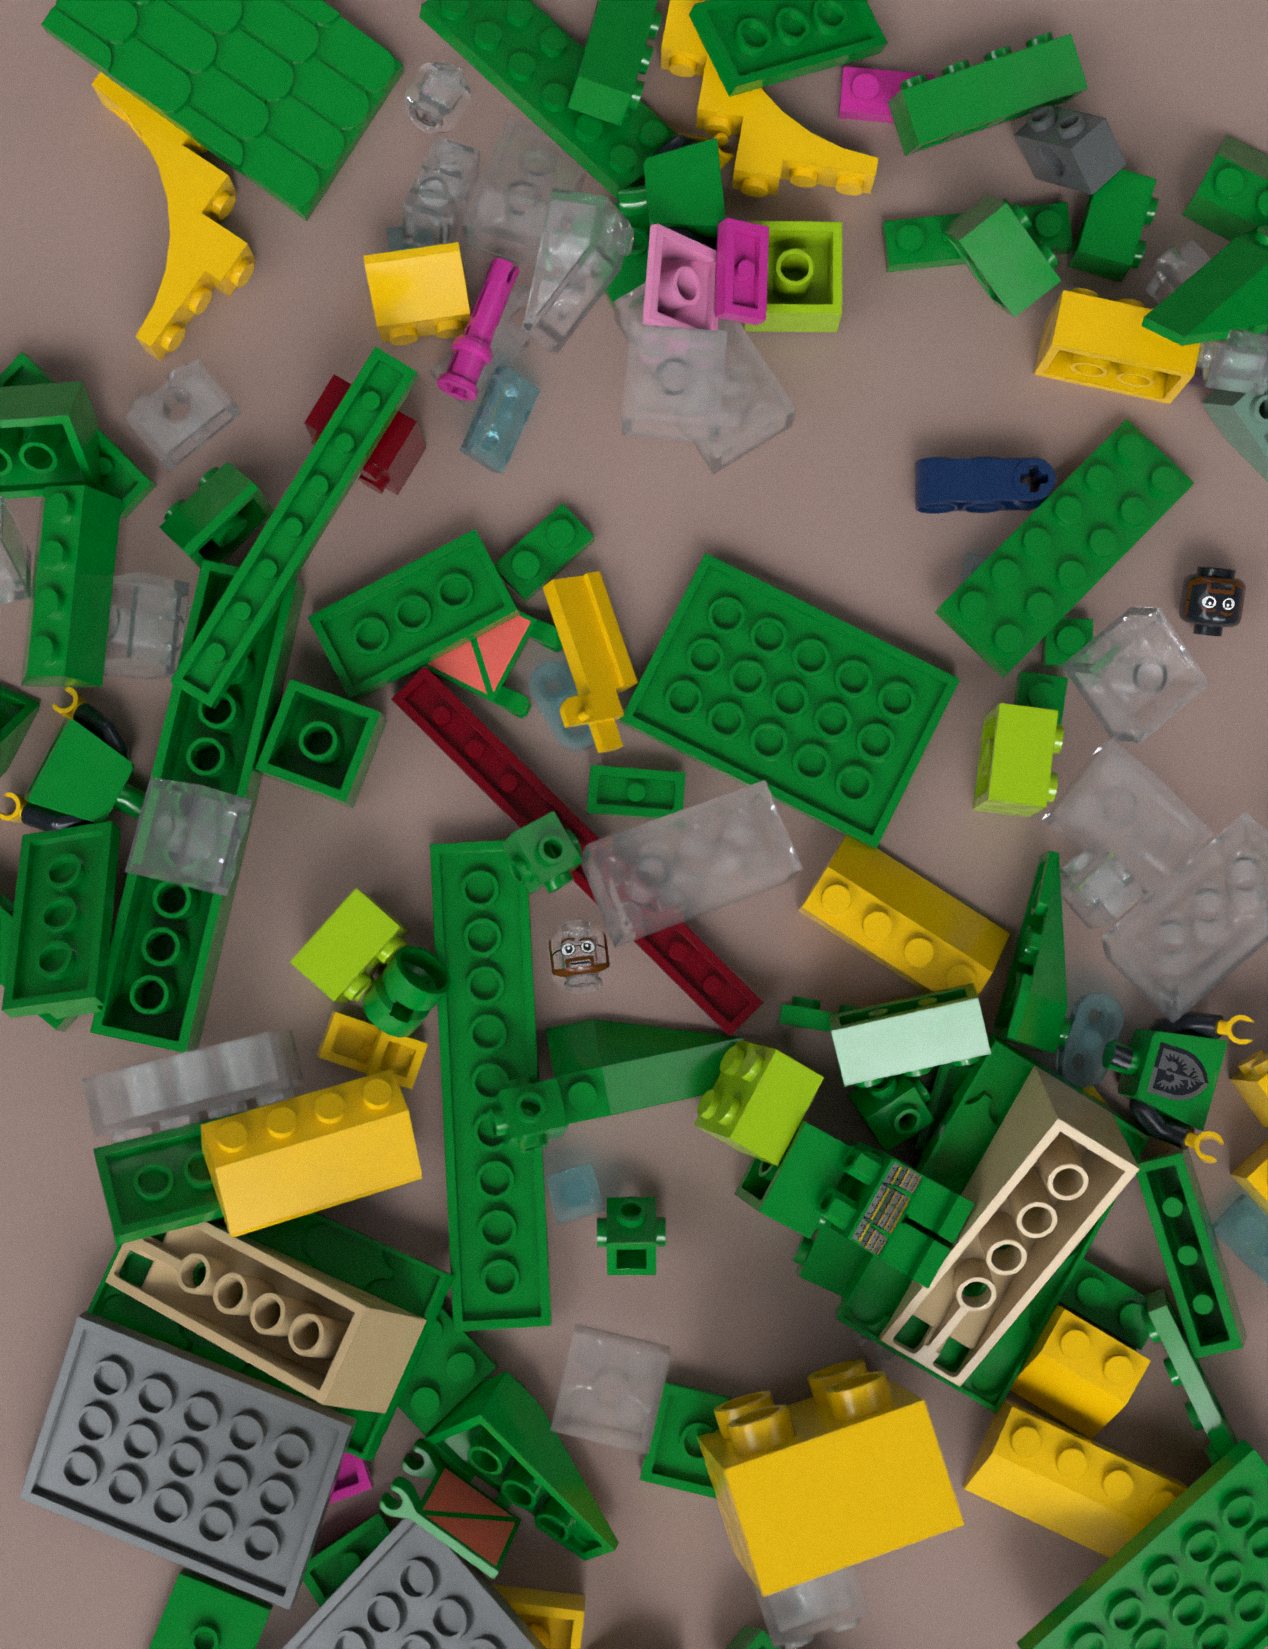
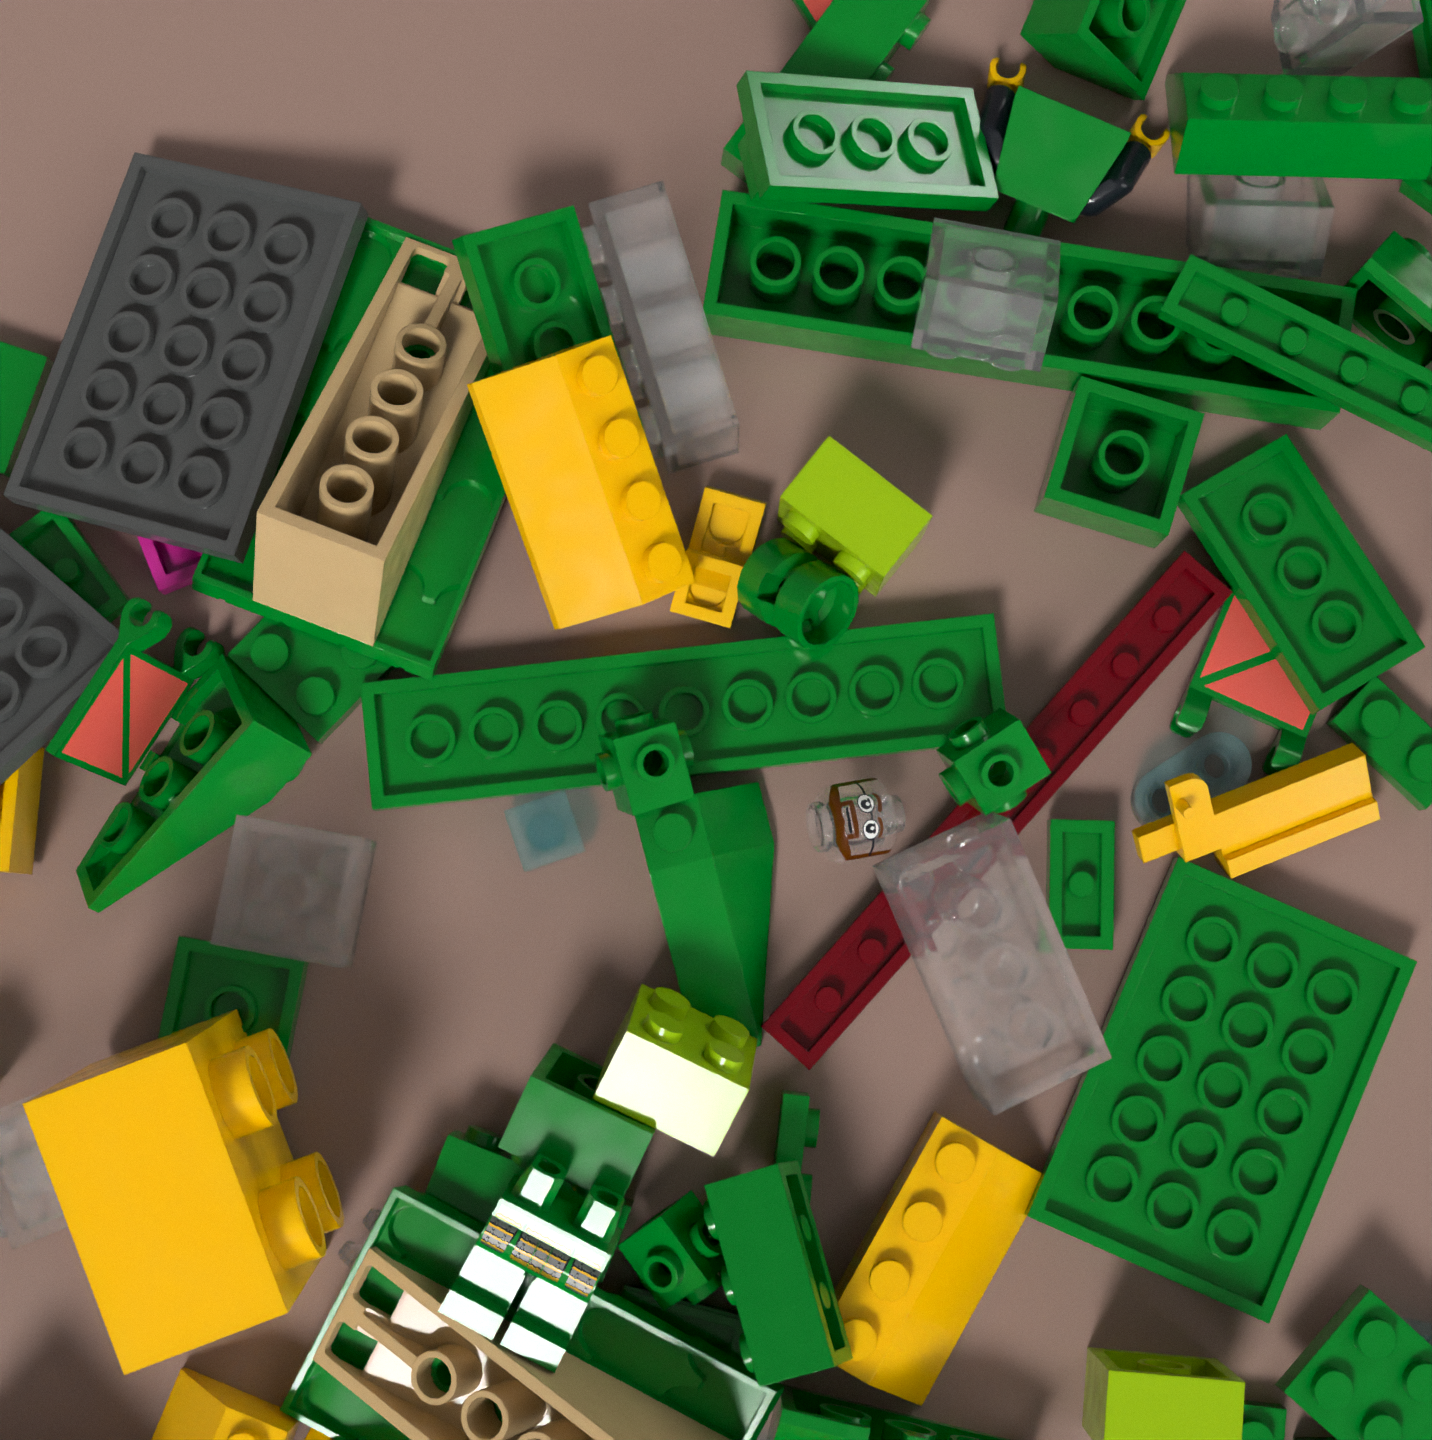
camera: 90 degrees right, 0 degrees up
green brick [597,1196,666,1275] -> none

